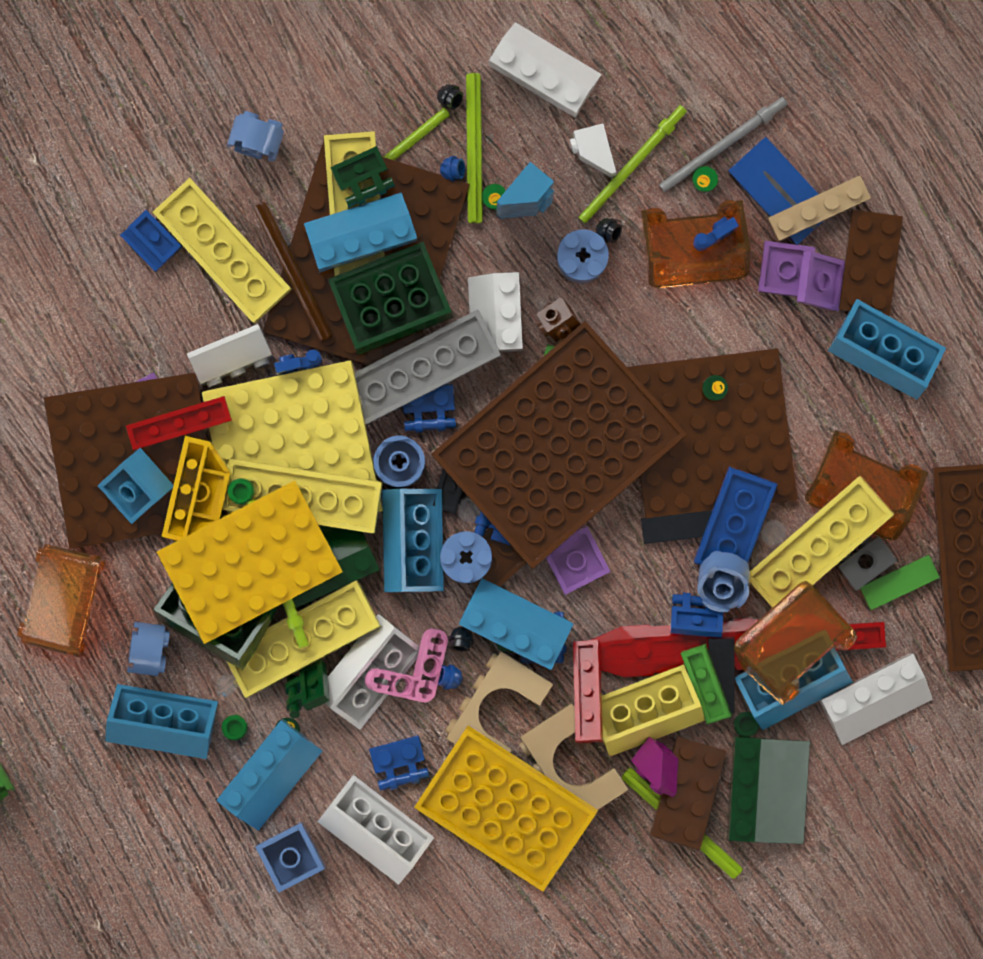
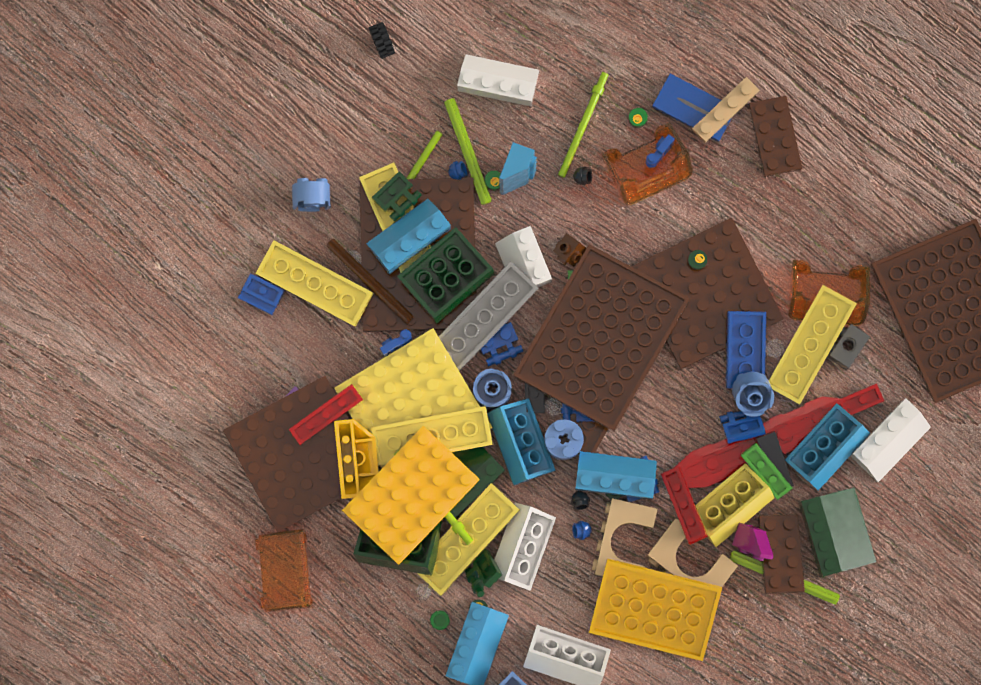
camera: 10 degrees left, 5 degrees down
dark azure slope [98,448,173,524] -> none
dark azure slope [105,684,218,759] -> none
medium blue brick [127,621,170,676] -> none
white slope [187,324,273,388] -> none
green tile [228,478,255,504] -> none
bright pink beam [365,628,448,702] -> none
blue plate [369,735,430,791] -> none
black plate [437,84,463,110] -> none
medium lavender plate [546,527,611,595] -> none
medium blue brick [557,229,609,284] -> none
white slope [570,124,616,177] -> none
black tile [641,510,712,544] -> none
light grey bar [658,97,788,193] -> none
dark green tile [733,712,759,737] -> none
clear orange windscreen [734,581,858,705] -> none
medium lavender plate [758,241,815,297] -> none
medium lavender plate [797,251,845,311] -> none
dark azure slope [828,299,946,400] -> none
bright green tile [860,555,940,610] -> none

